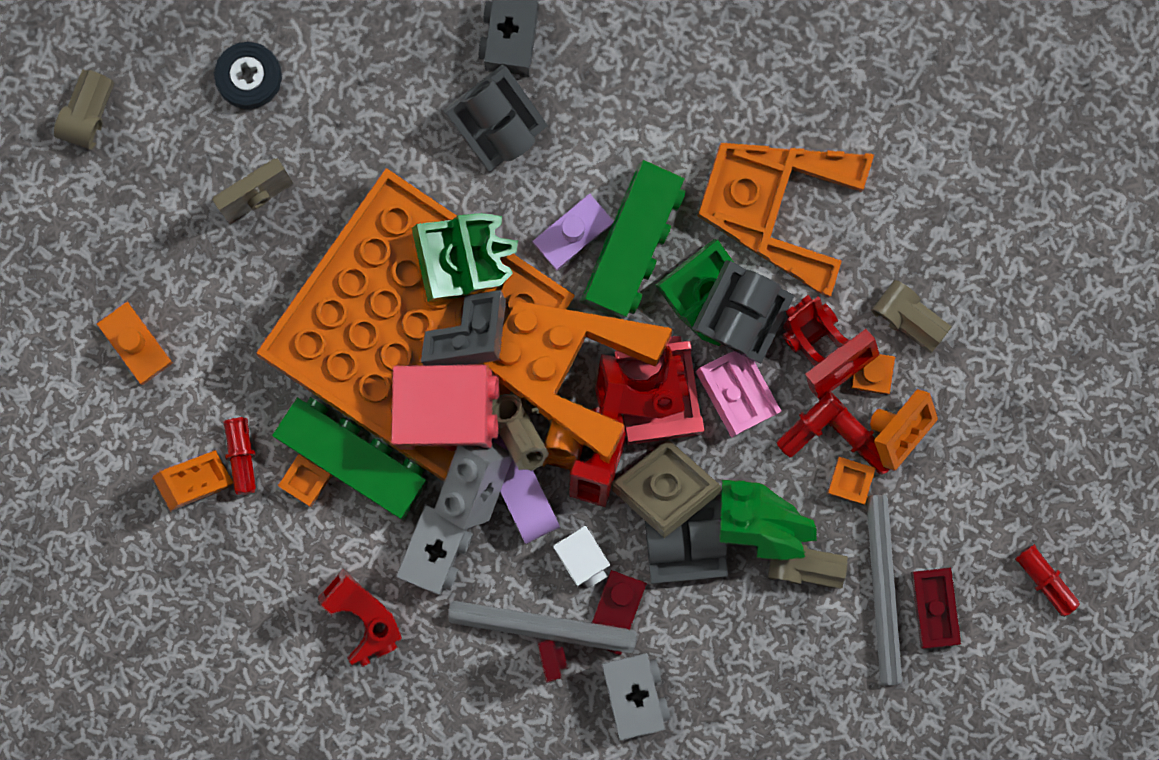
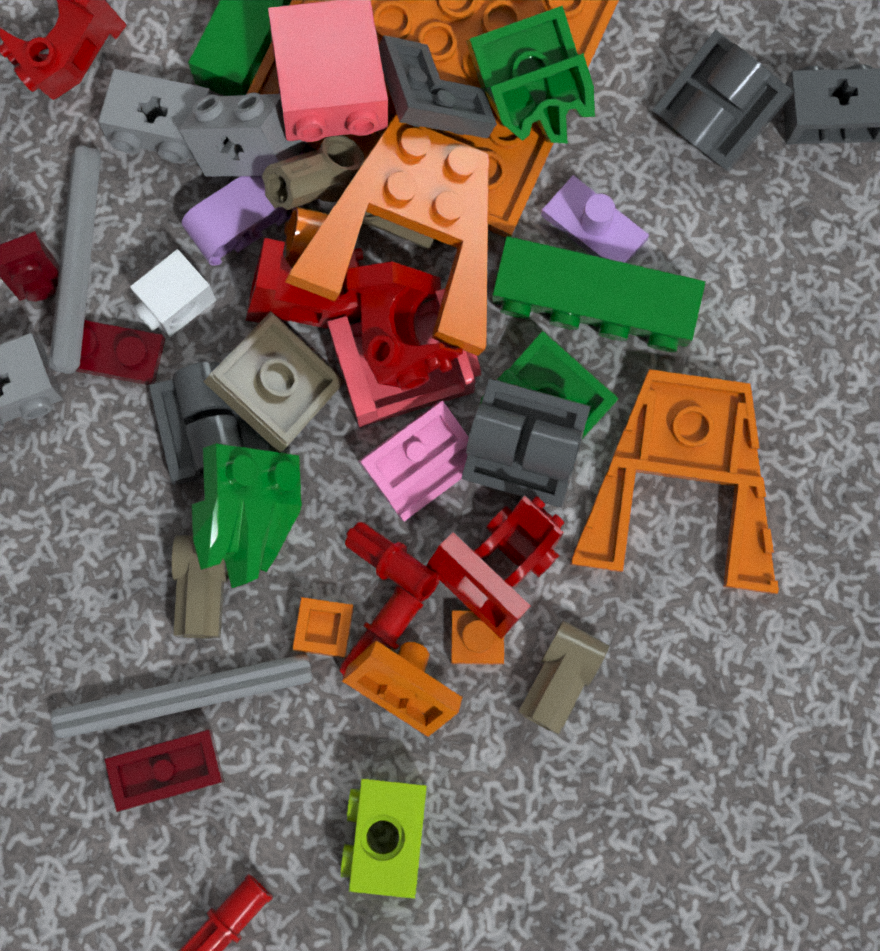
camera: 80 degrees right, 5 degrees down
none -> lime brick [340,779,427,899]

